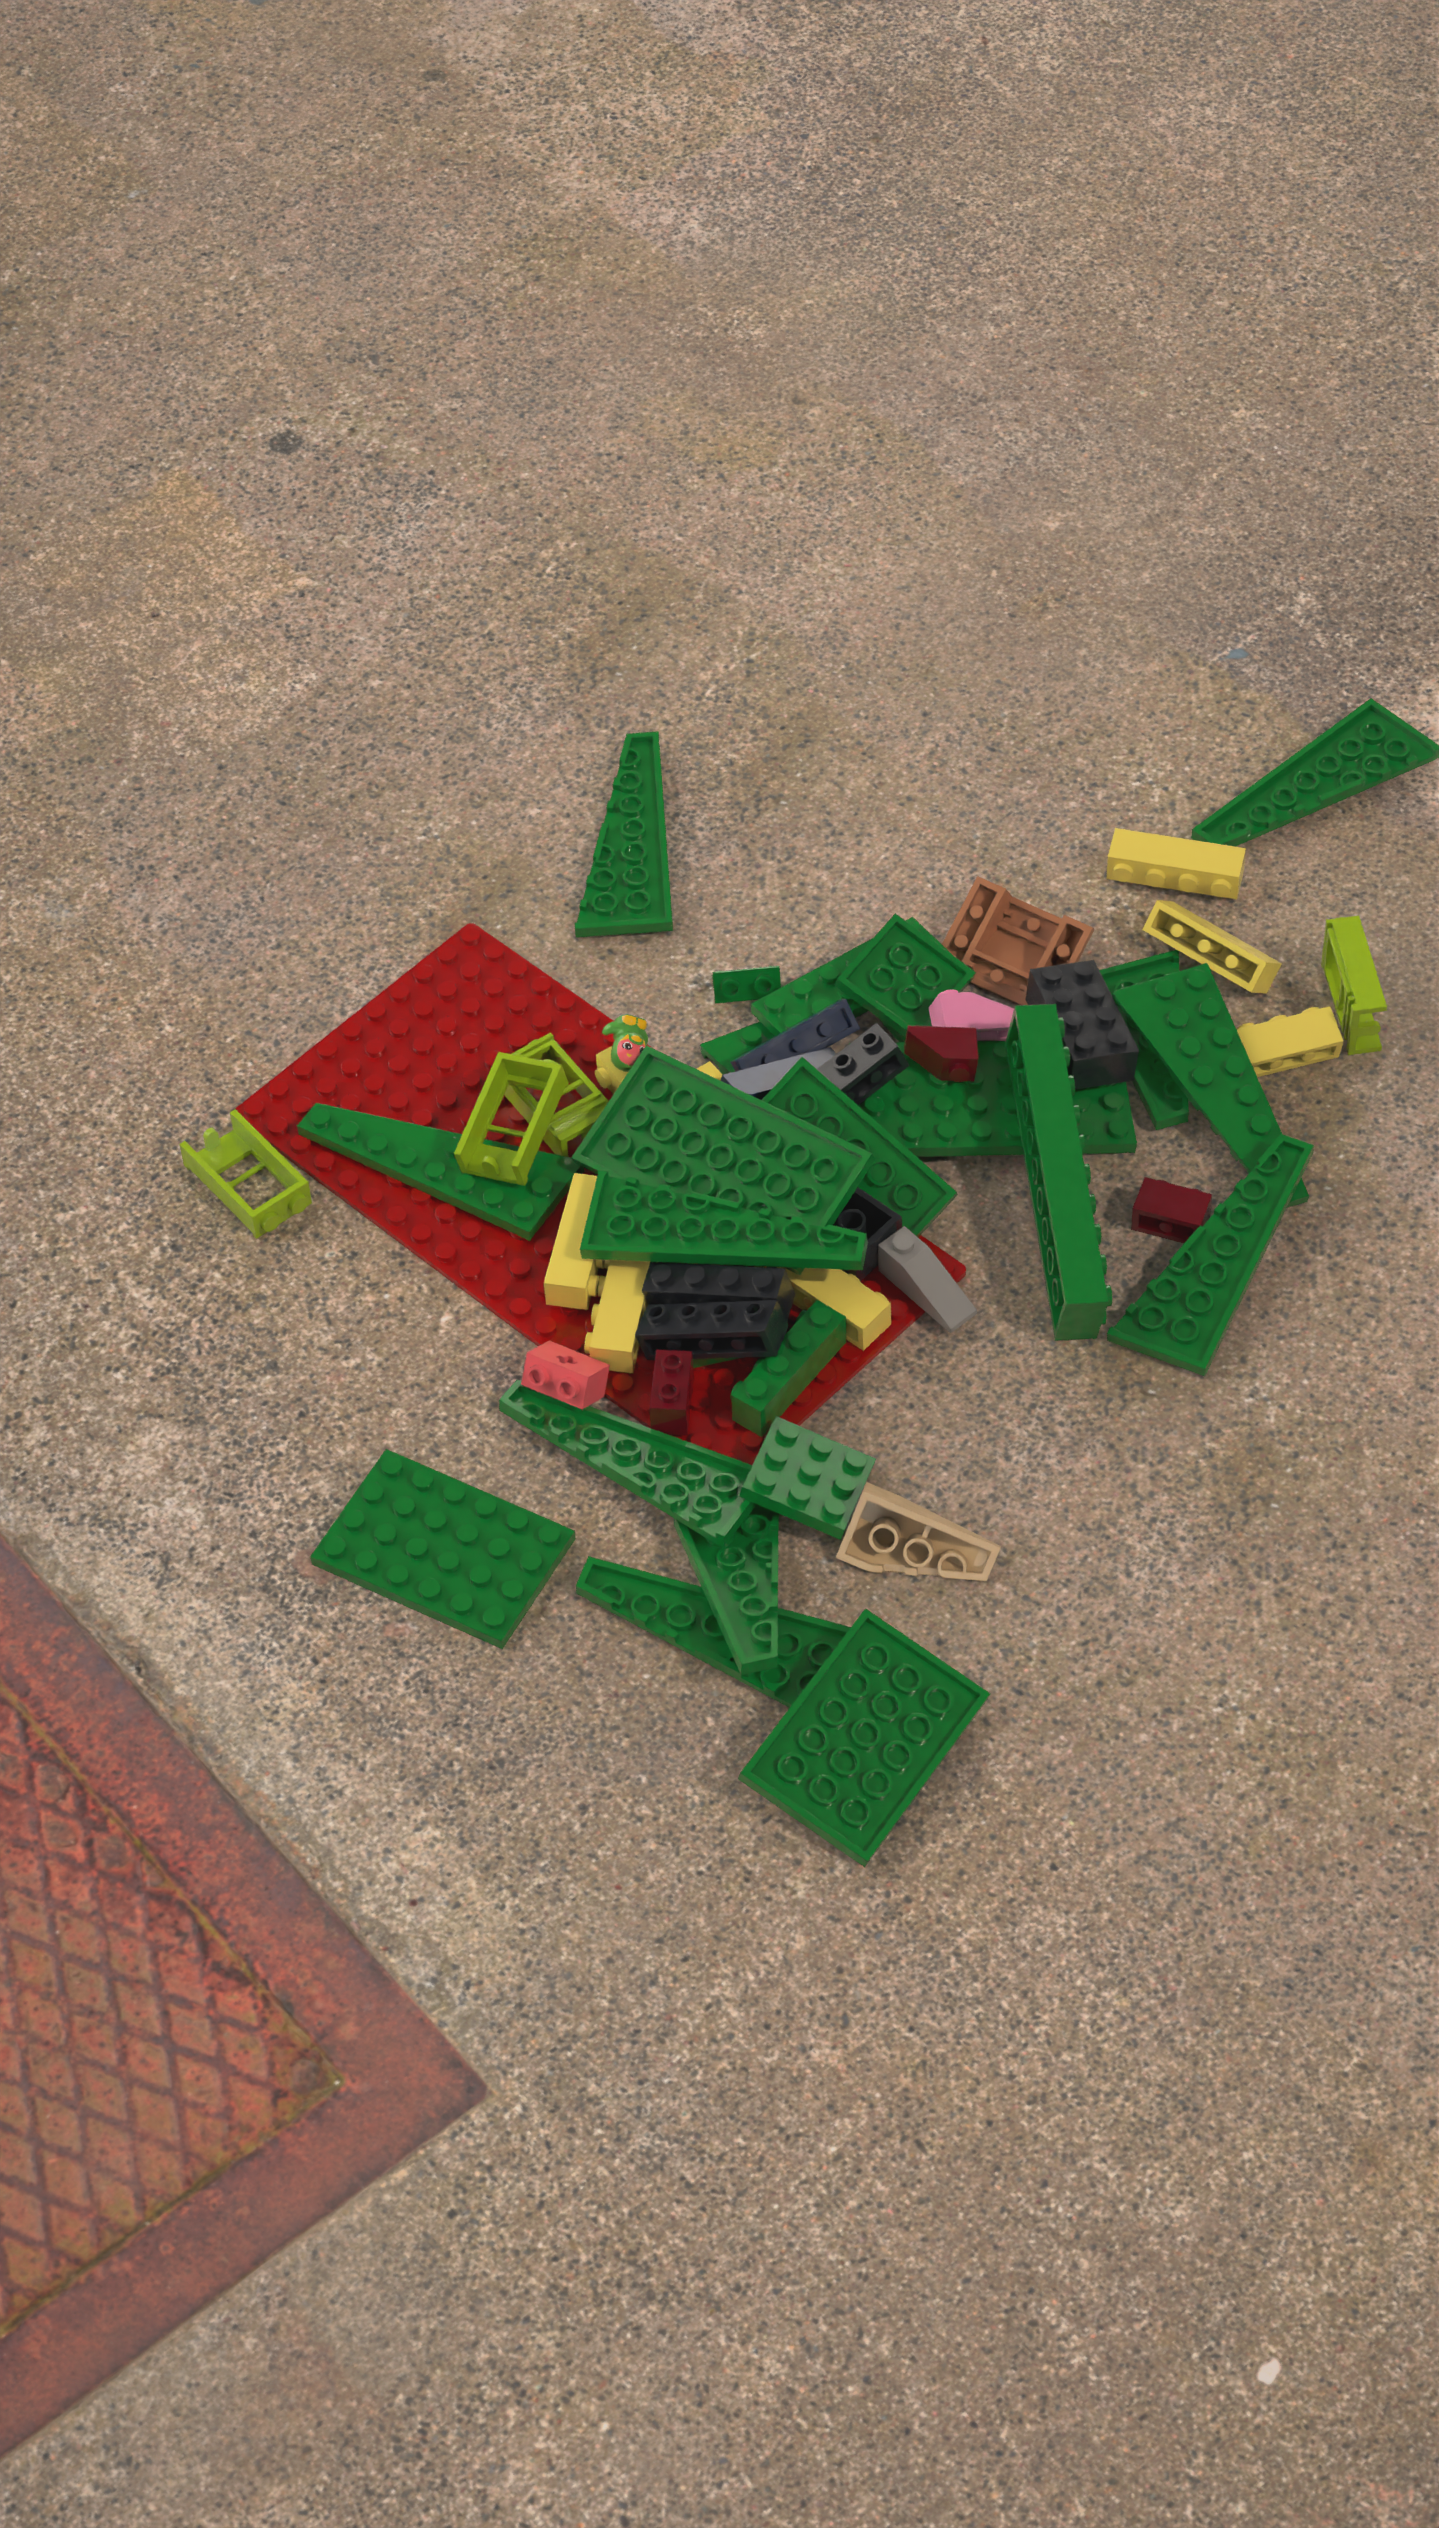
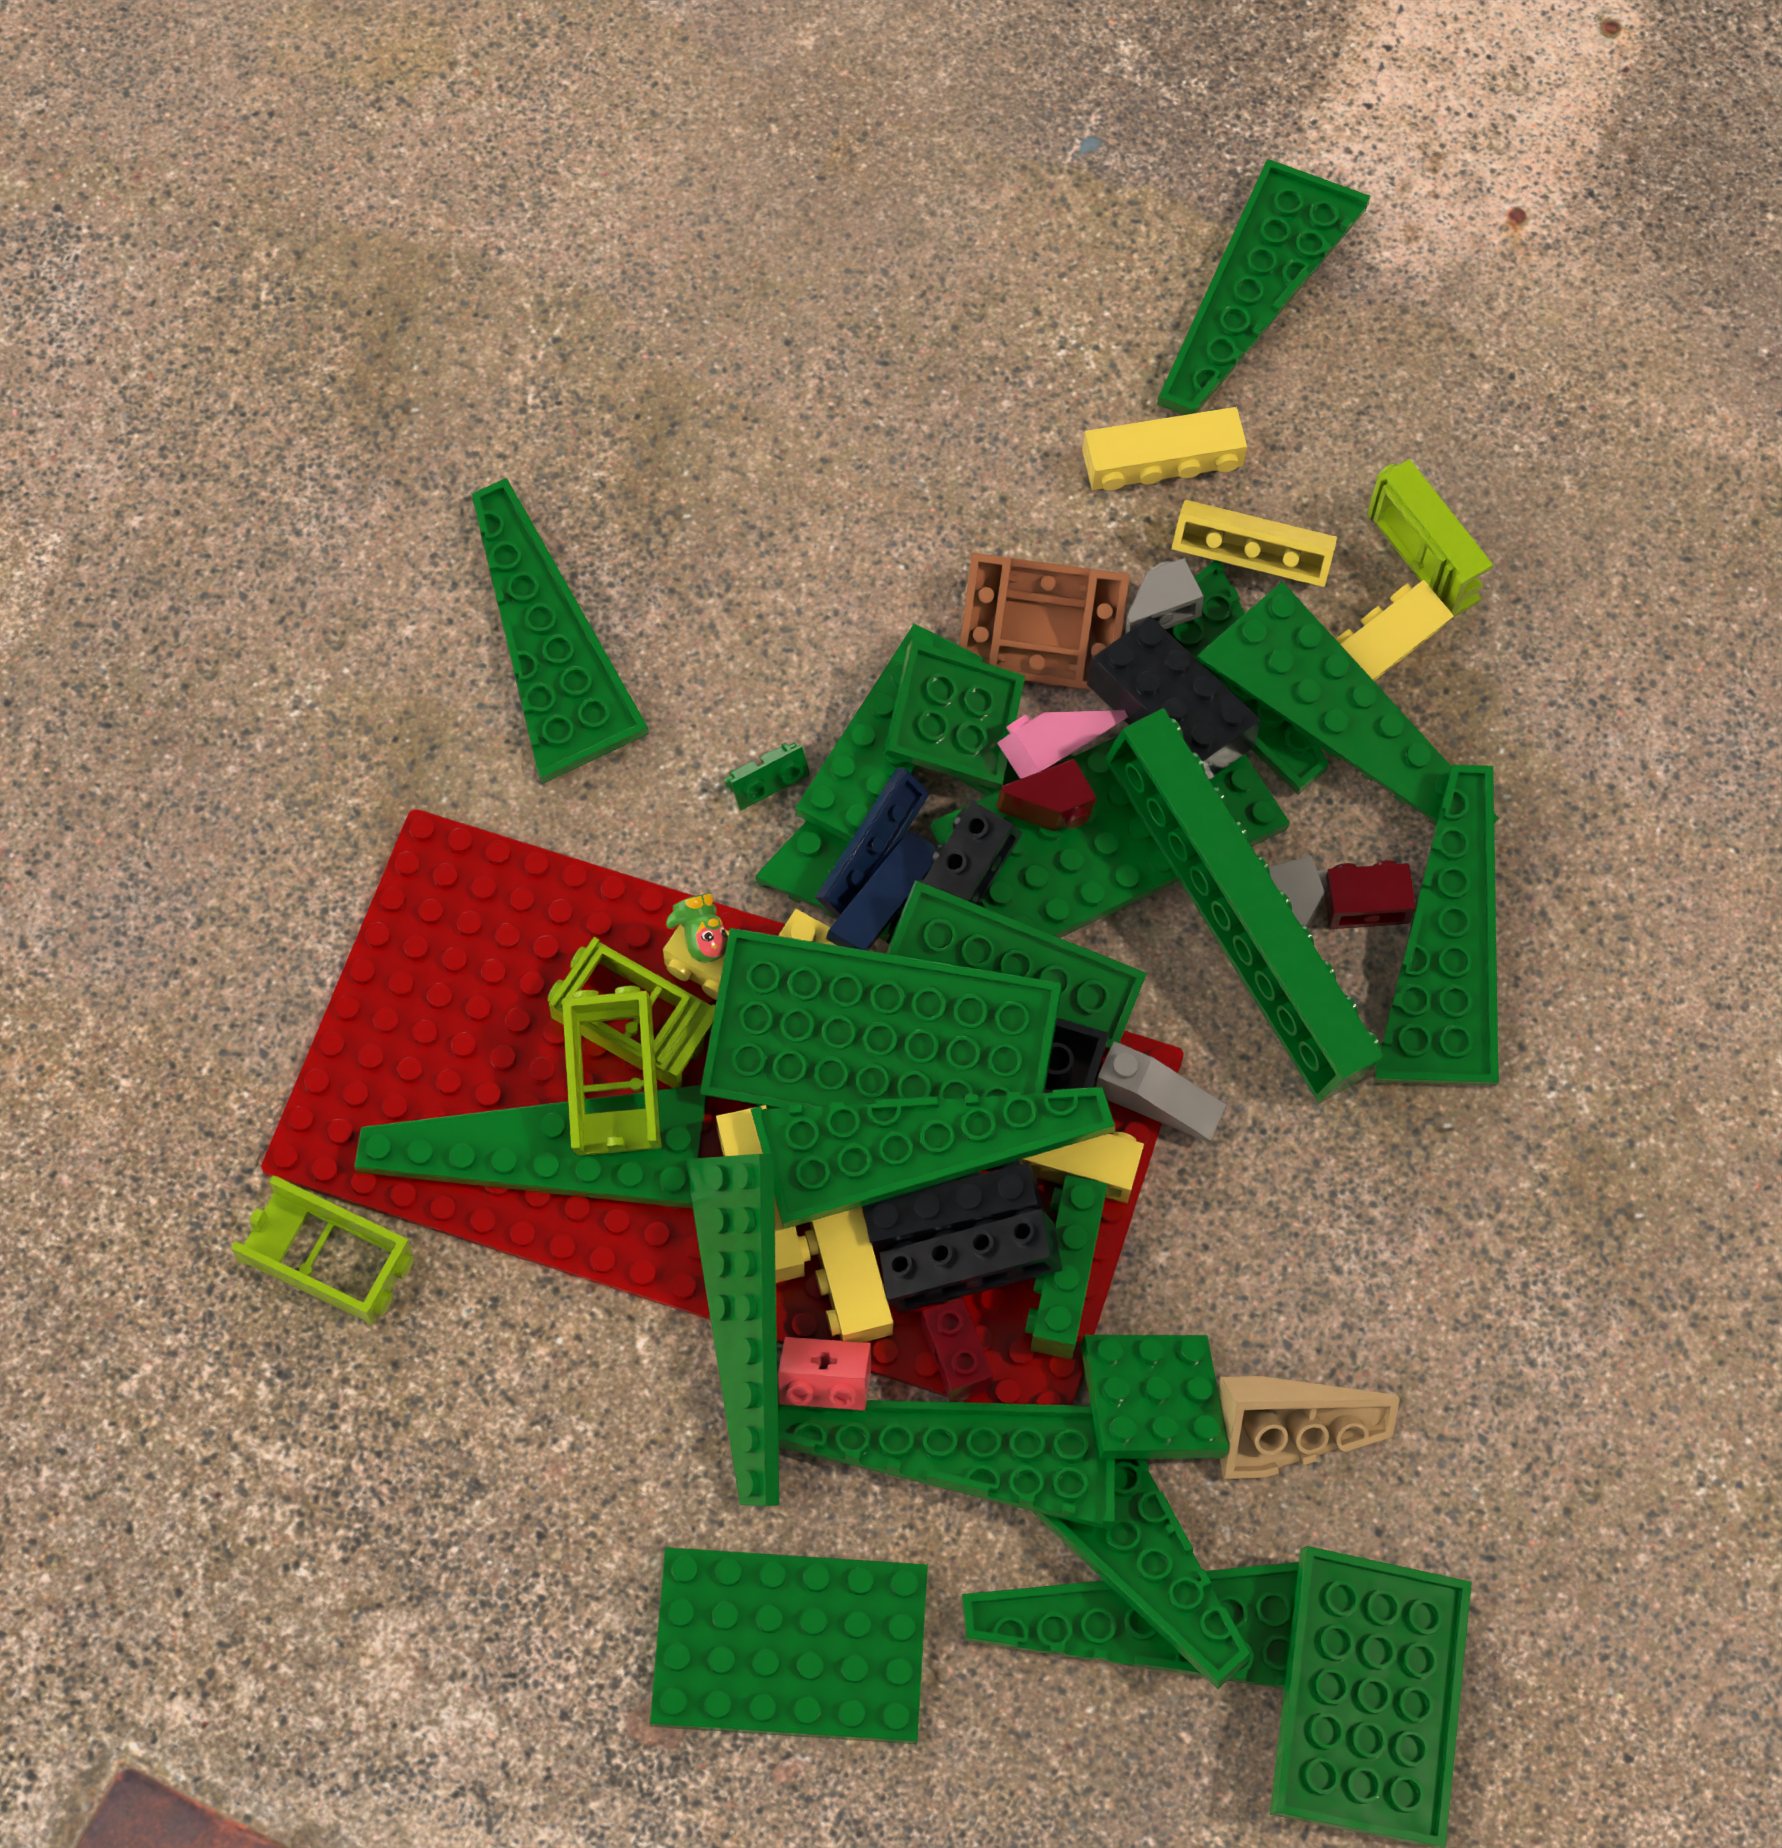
camera: 30 degrees left, 15 degrees up
none -> green wing [686,1154,780,1506]
none -> light grey slope [1126,558,1204,633]
none -> light grey slope [1269,856,1327,928]

